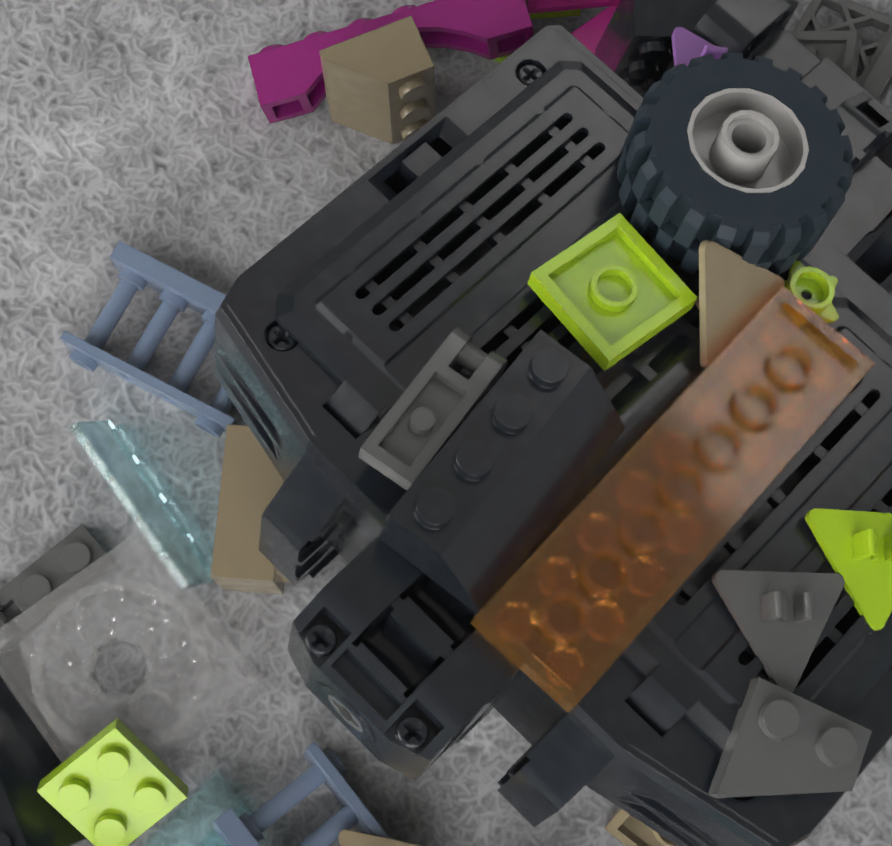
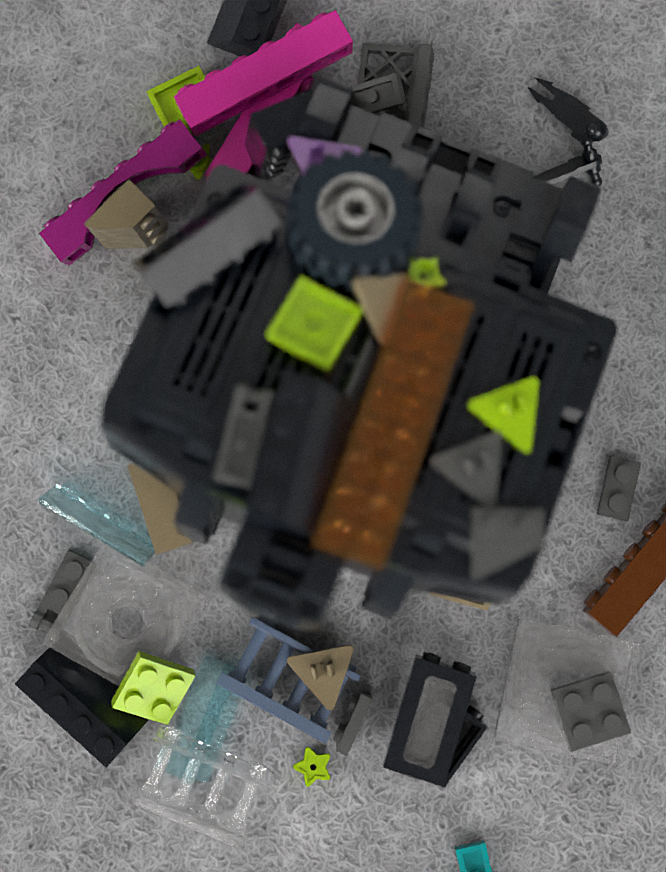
camera: 20 degrees left, 10 degrees up
sand blue fence [60,241,238,438] -> none
none -> slope [134,182,283,308]

